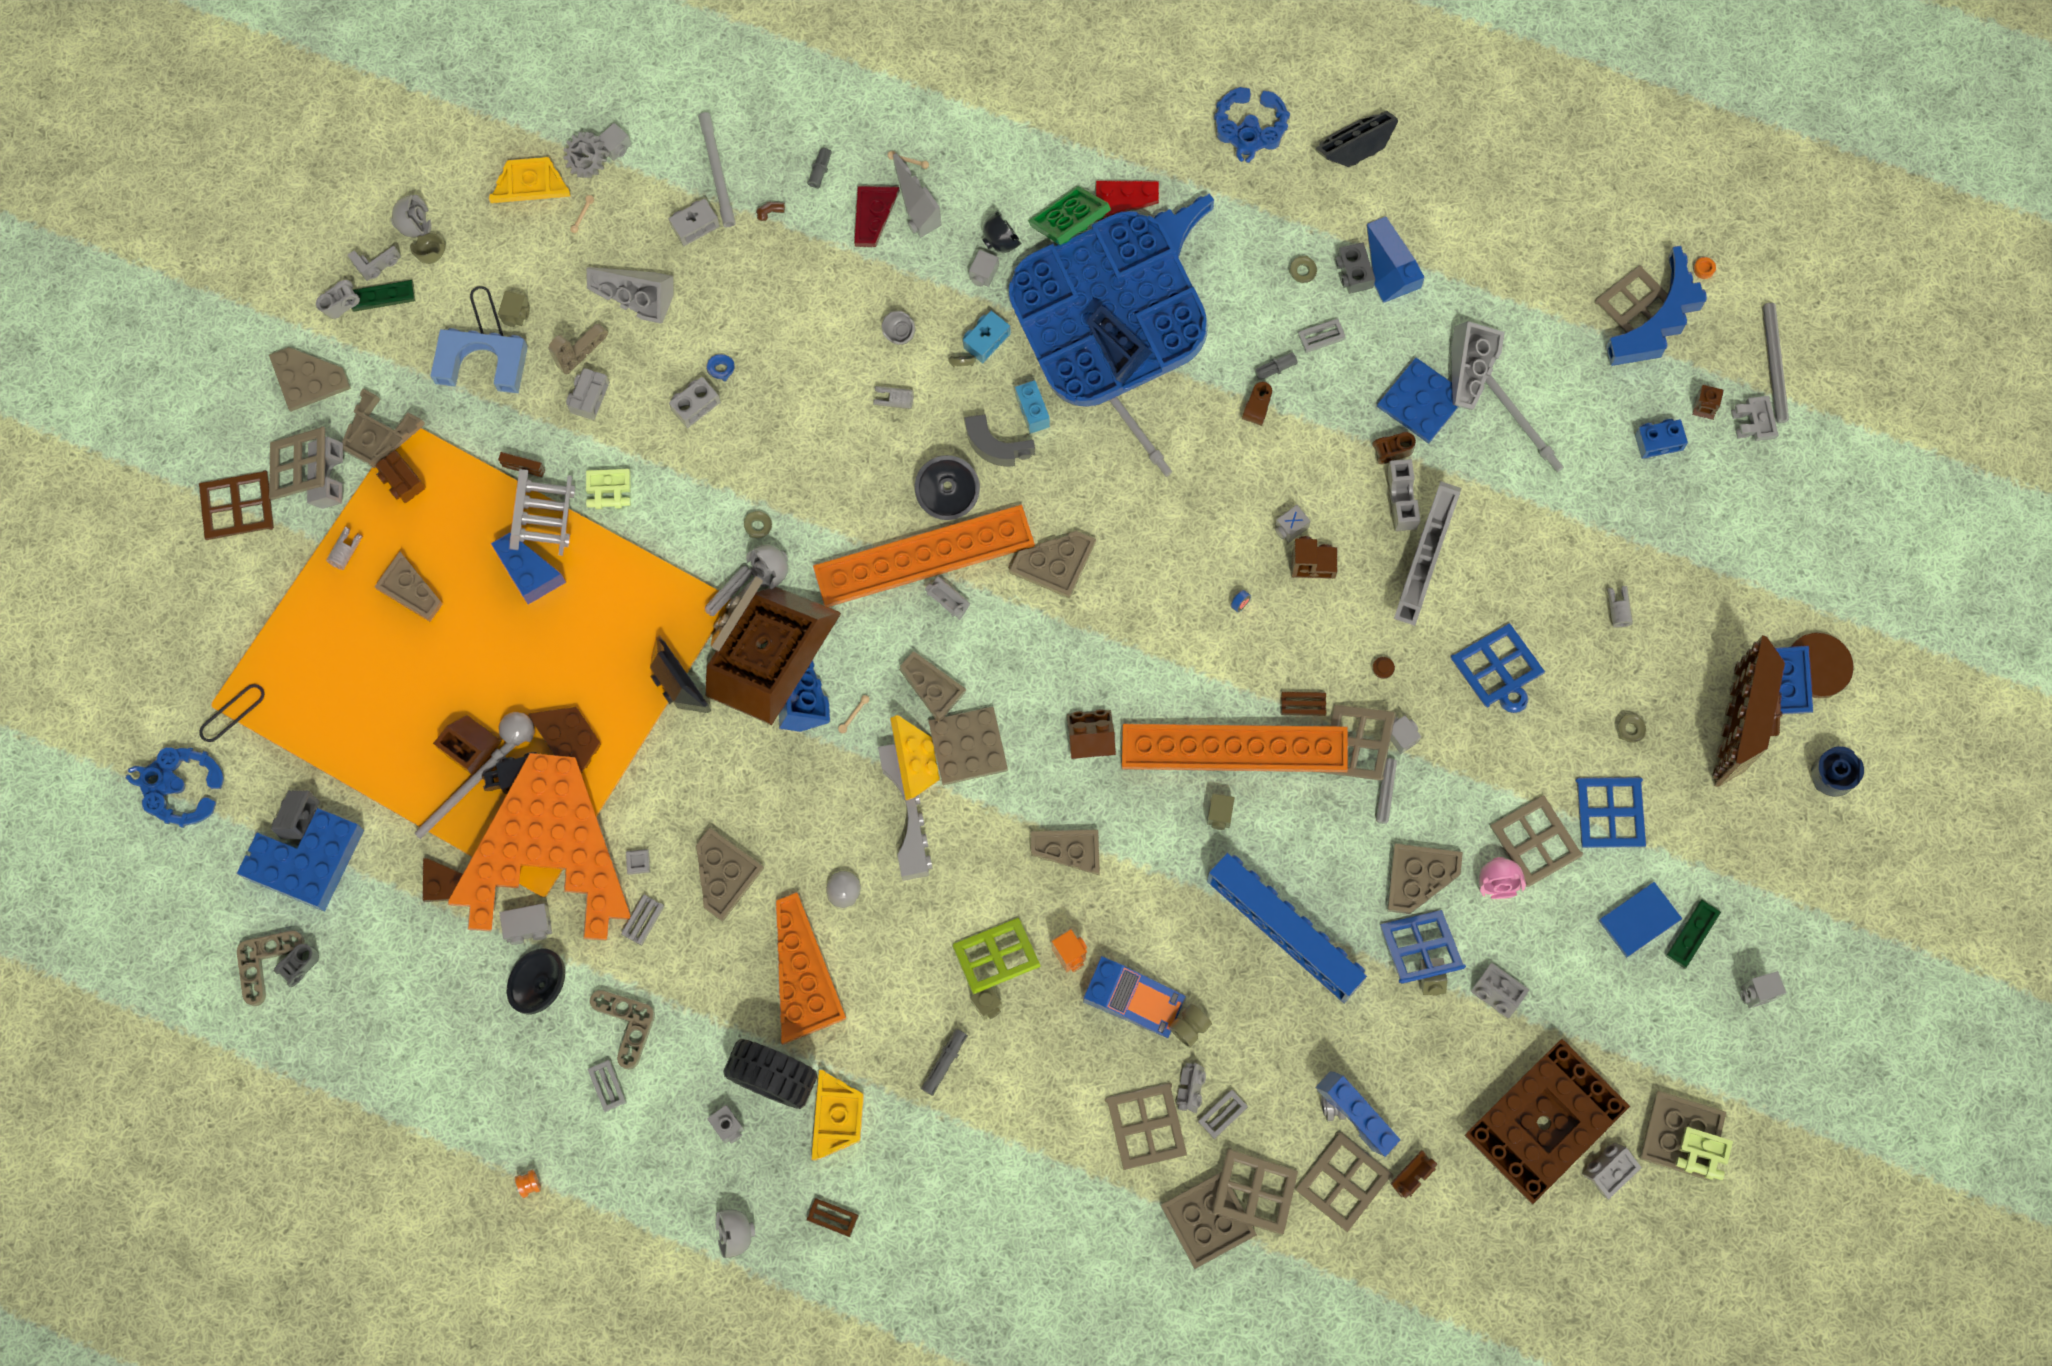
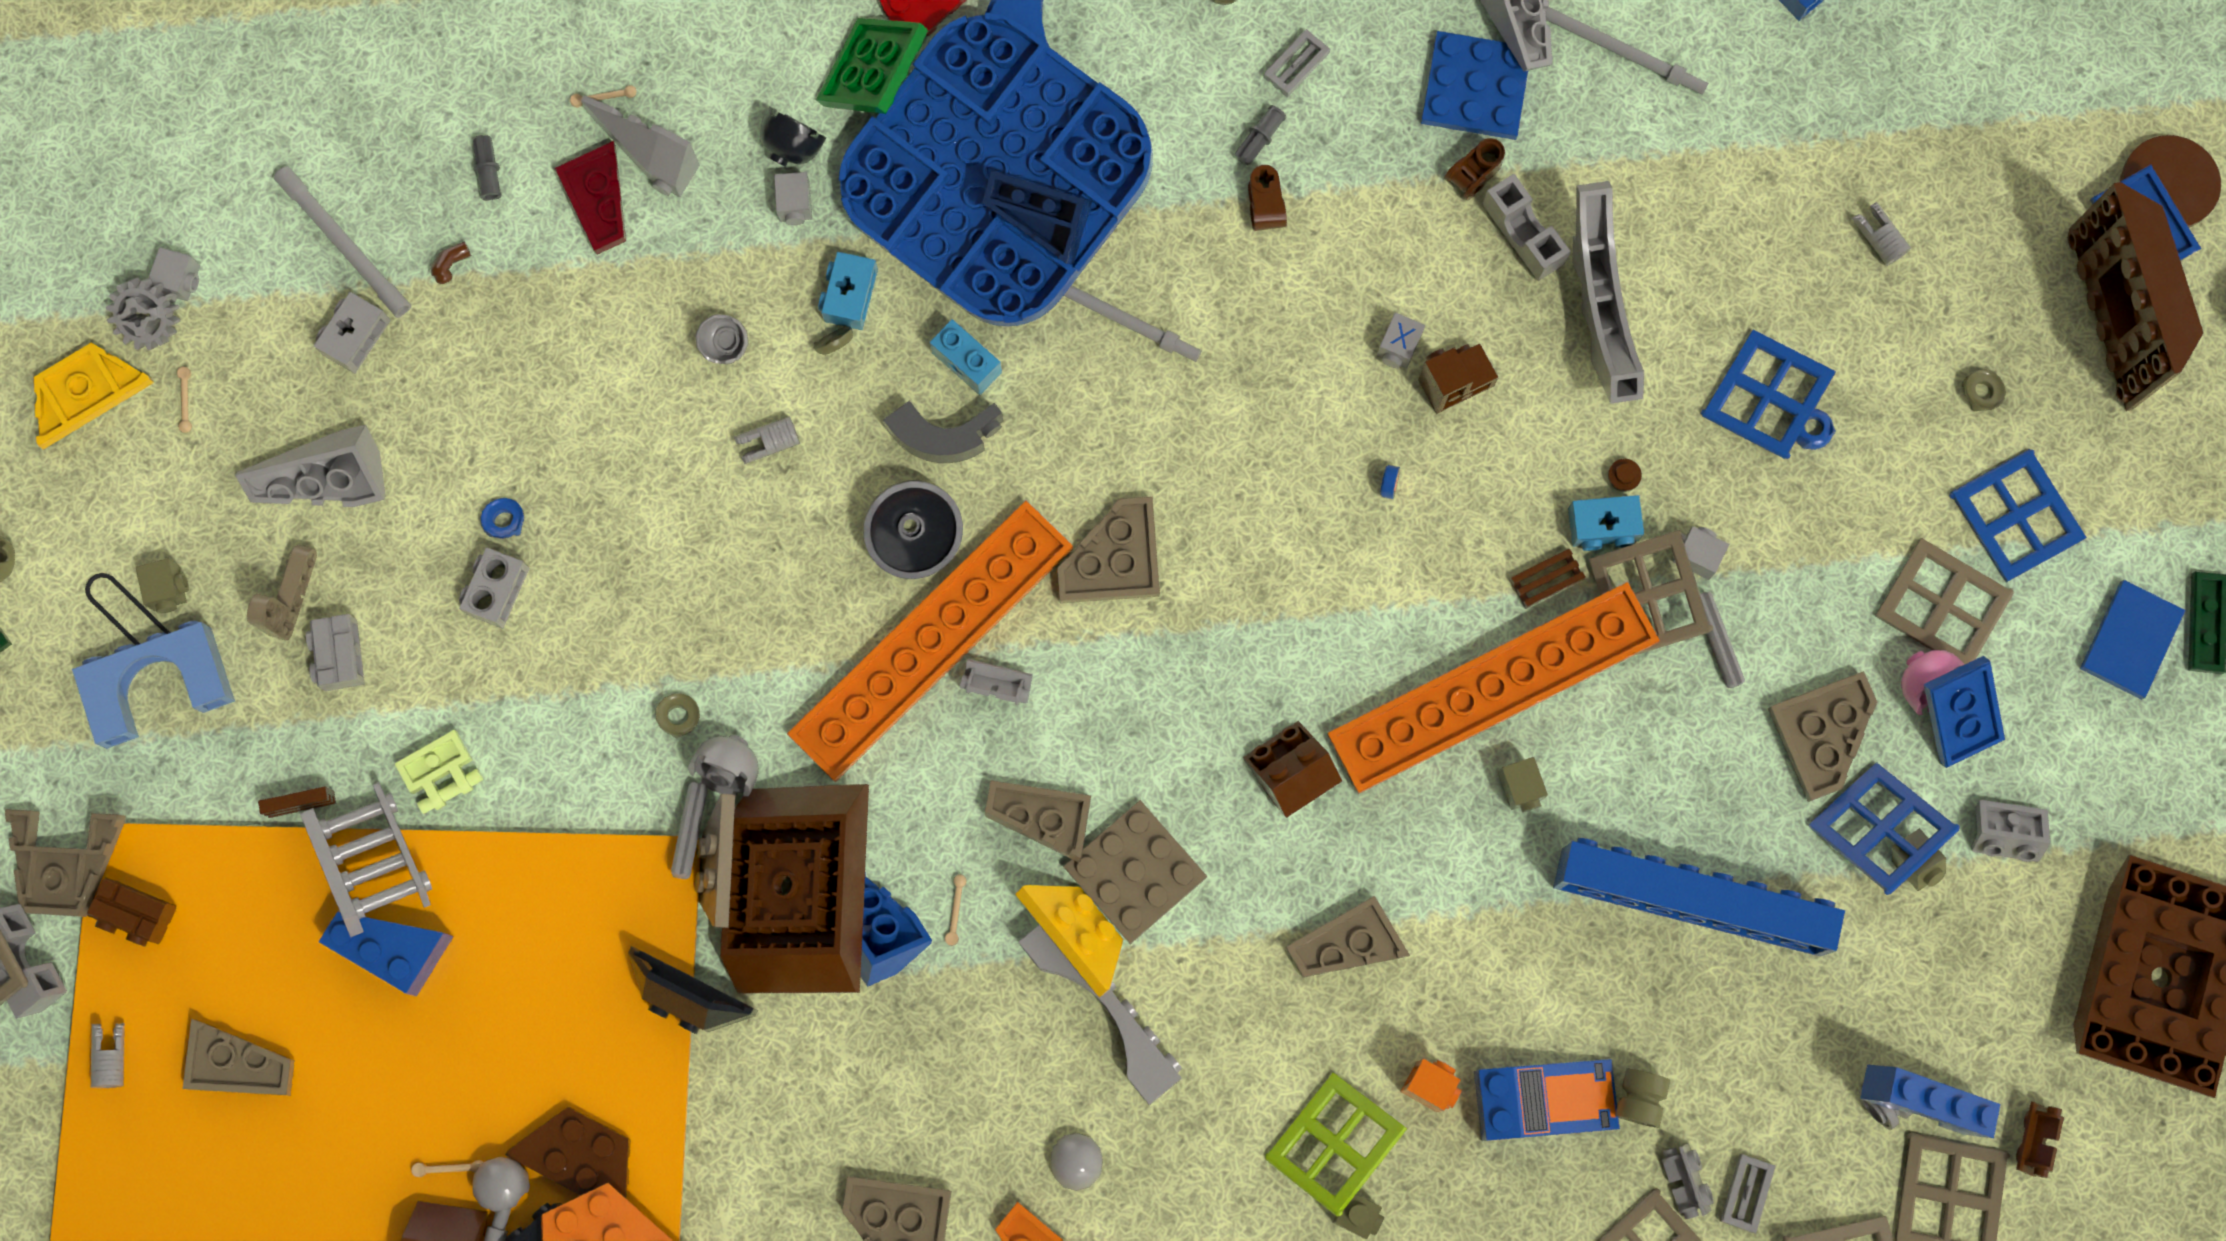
camera: 30 degrees left, 5 degrees up
none -> tan hinge [411,1160,483,1177]
none -> dark azure brick [1568,495,1644,551]
none -> blue tile [1923,655,2005,768]

